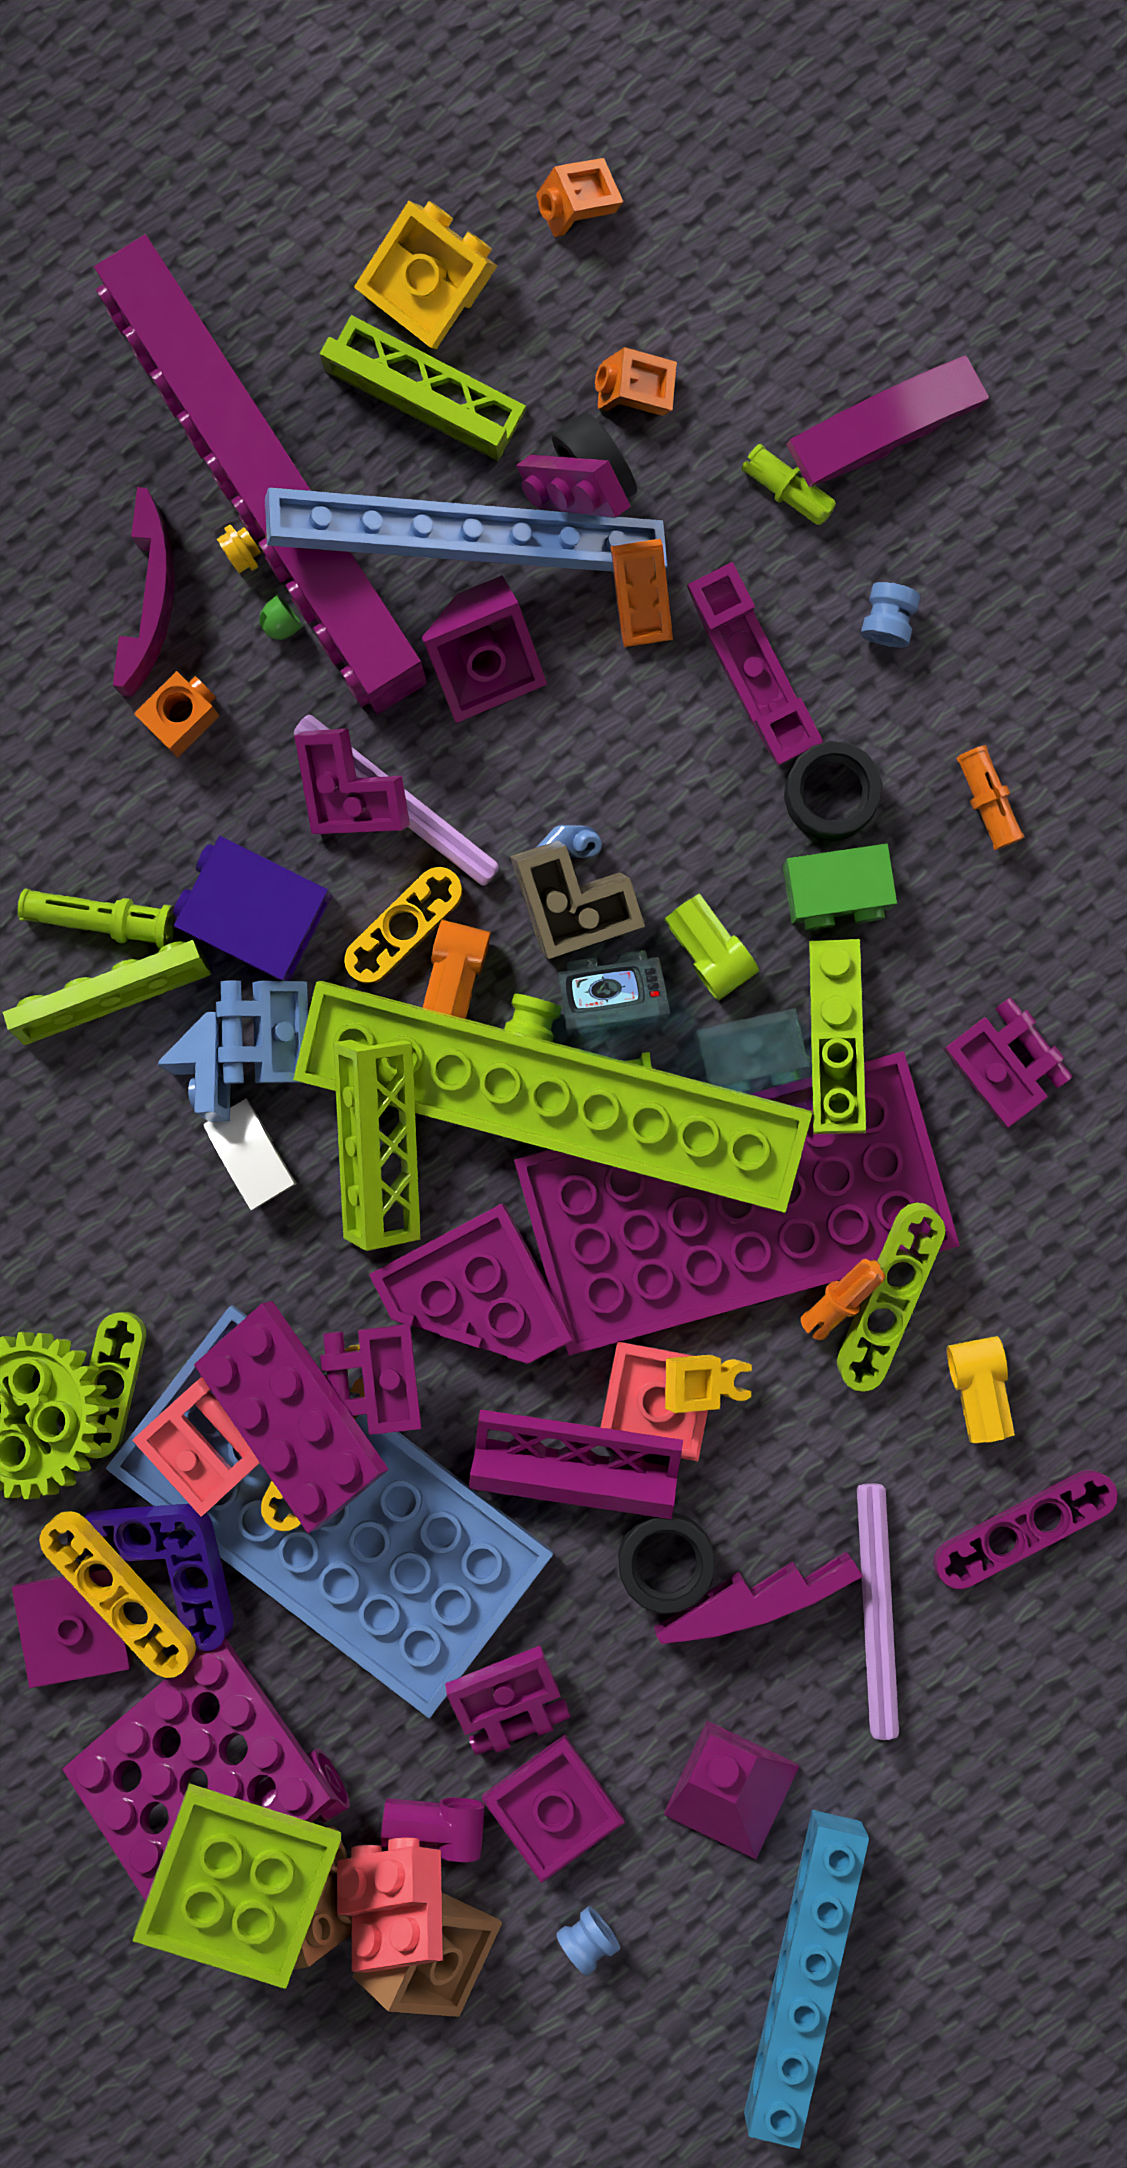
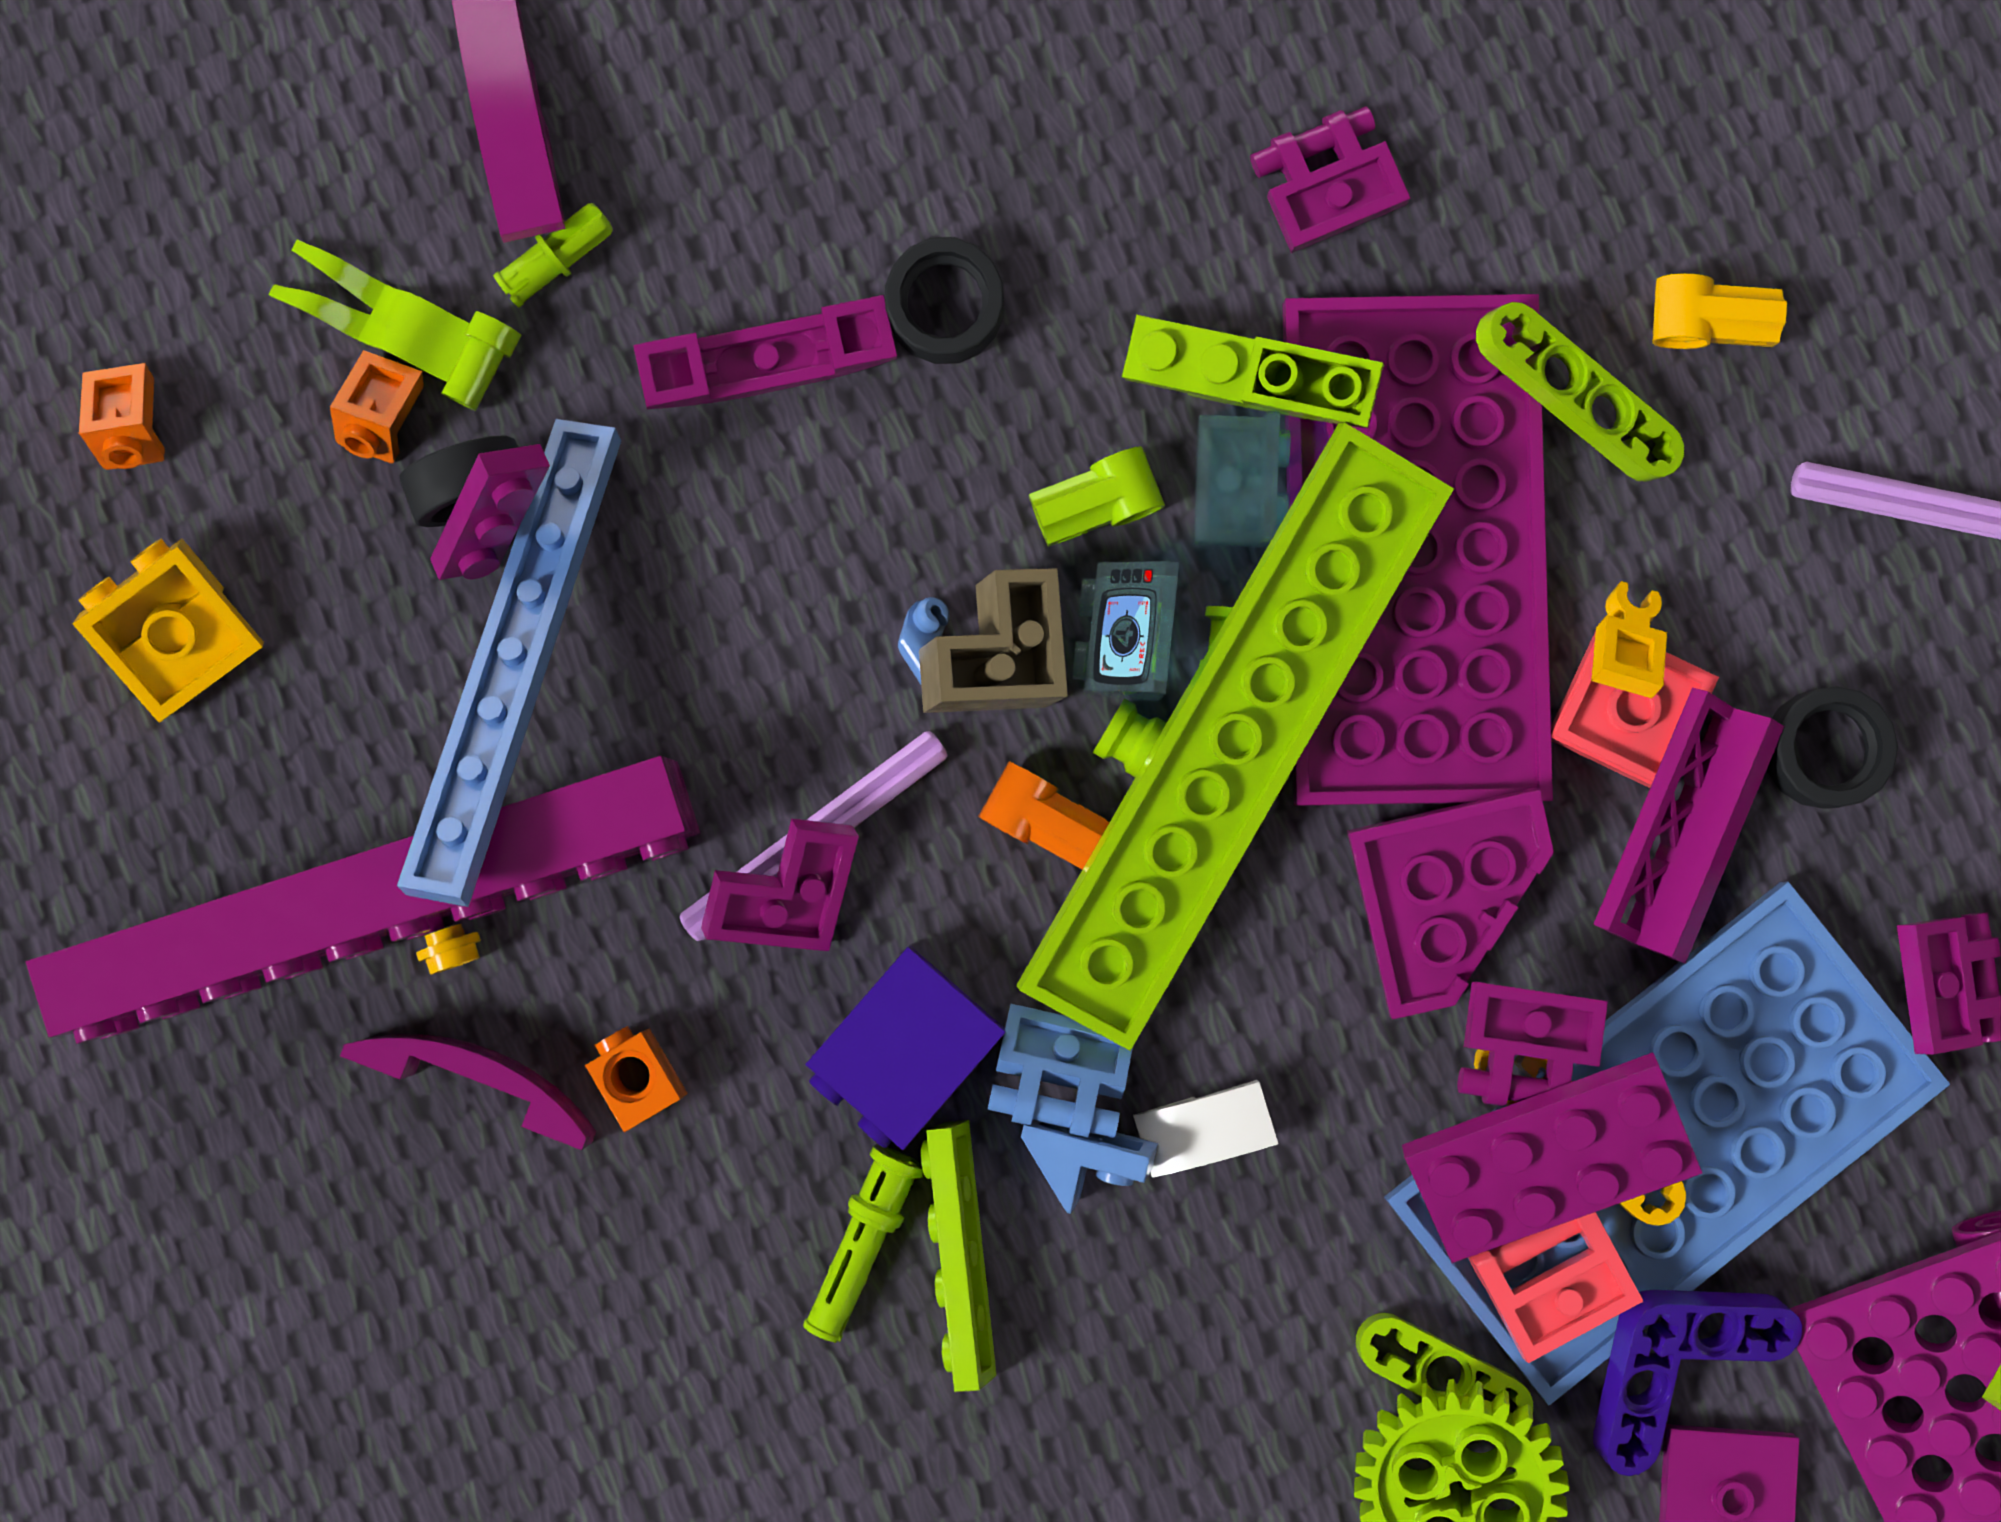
camera: 80 degrees left, 0 degrees up
yellow beam [39,1511,196,1678] -> none
bright green hinge [259,595,303,640] -> none
lime fence [319,315,526,461] -> none
lime fence [333,1039,421,1251] -> none
yellow beam [344,867,463,985] -> none
magenta slope [422,575,547,723] -> none
orange plate [610,539,673,647] -> none
magenta slope [654,1551,863,1644] -> none
bright green brick [783,843,897,930] -> none
orange axle [801,1259,885,1340] -> none
medium blue wheel [860,582,921,648] -> none
magenta beam [933,1469,1118,1589] -> none
orange pin [956,745,1025,850] -> none
none -> lime flag [268,239,522,411]

